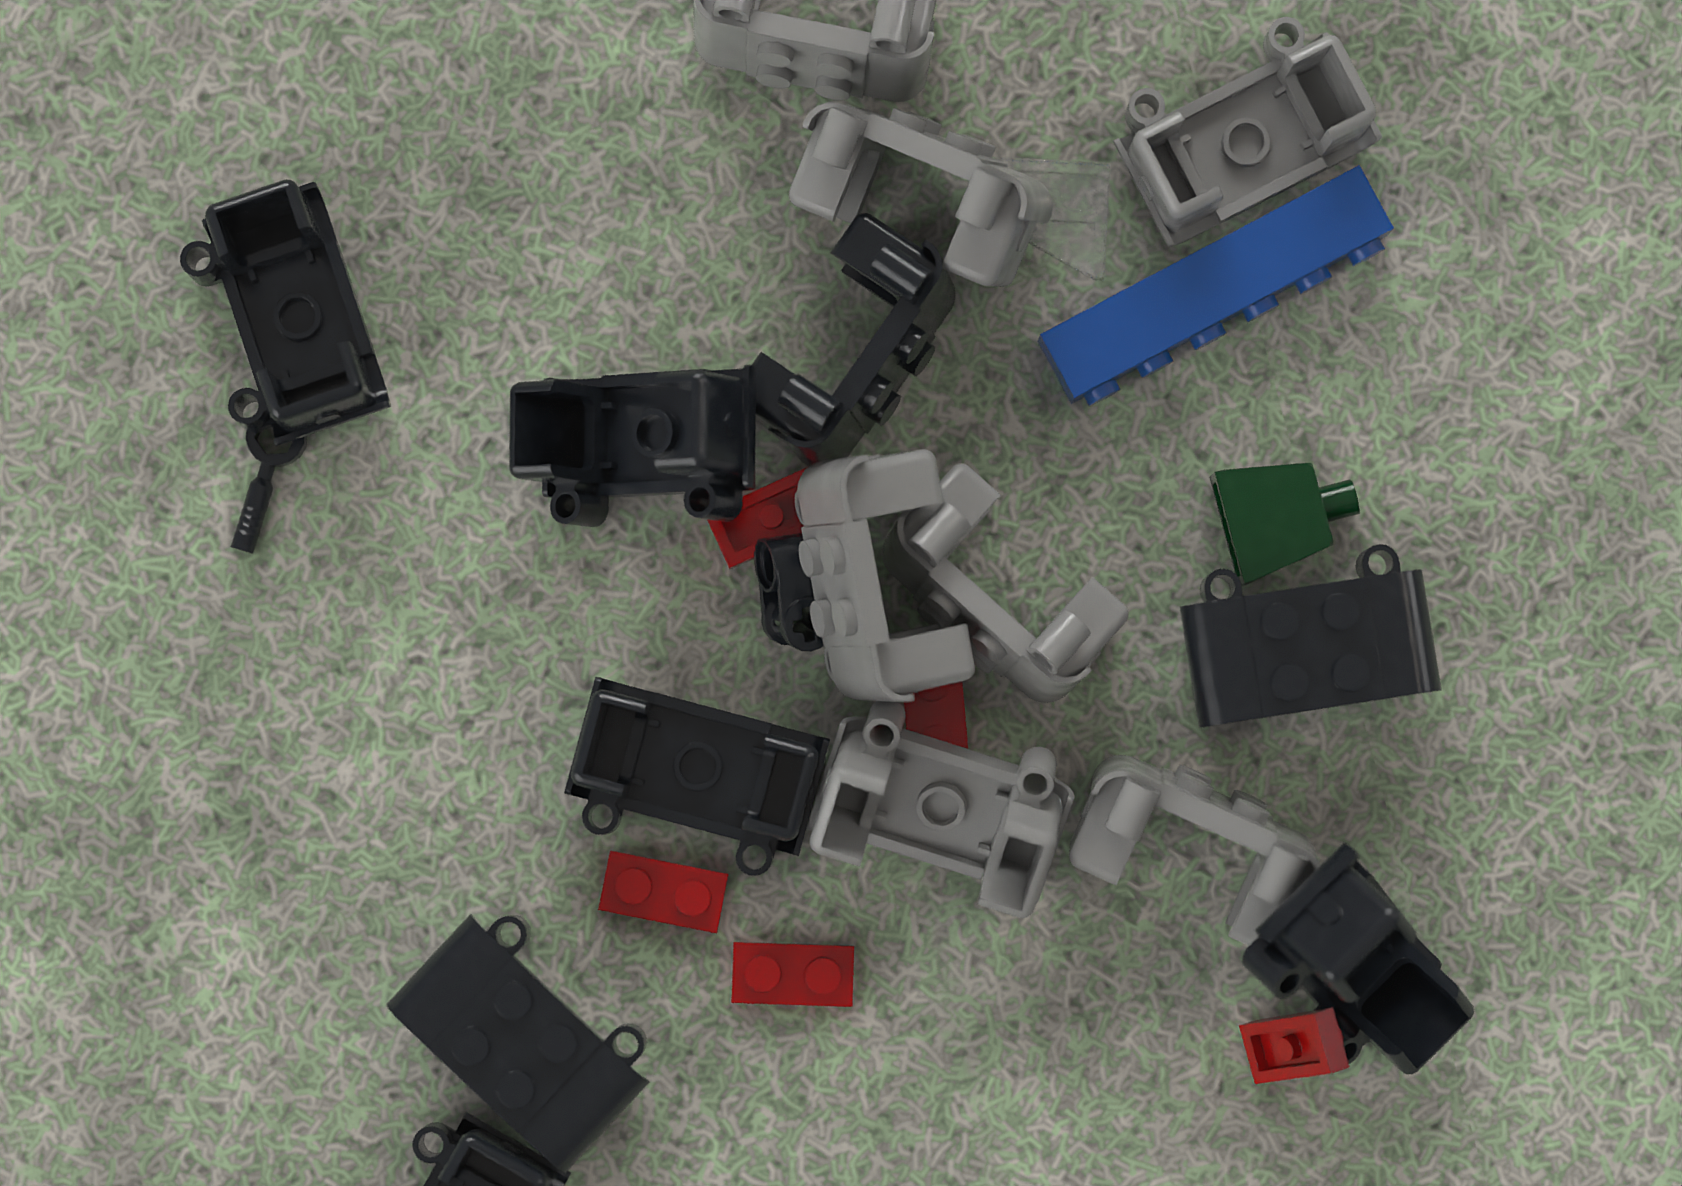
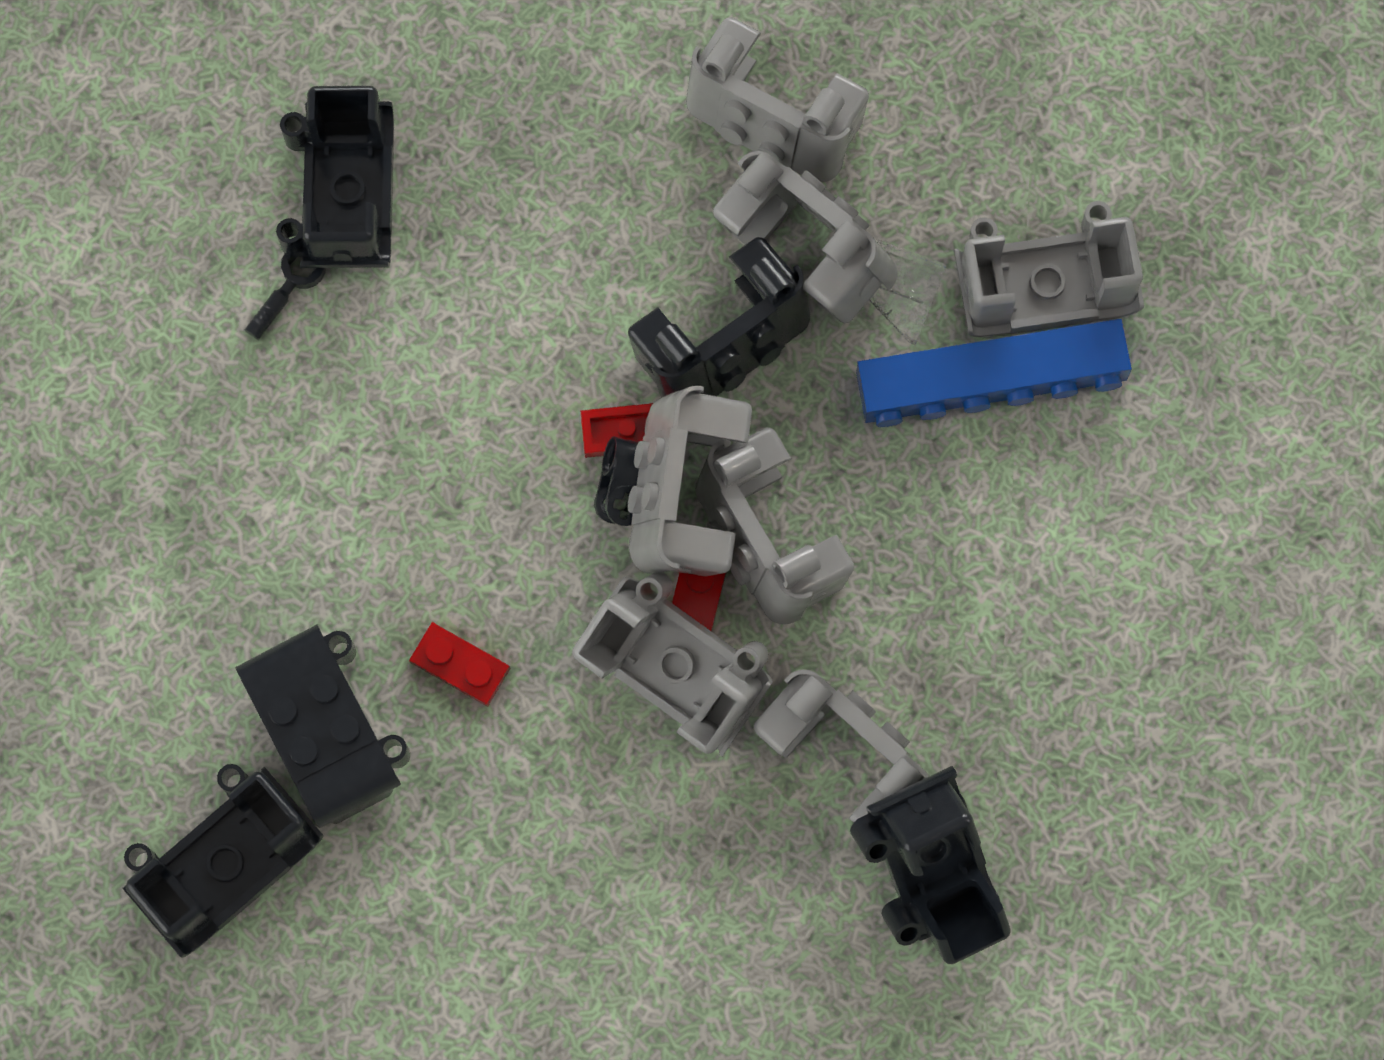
camera: 20 degrees right, 10 degrees down
black container [509,364,756,527] -> none
black container [564,676,830,876] -> none
red plate [731,942,854,1007] -> none
black container [1180,544,1442,728] -> none
dark green torso [1209,463,1360,586] -> none
red plate [1239,1007,1349,1084] -> none

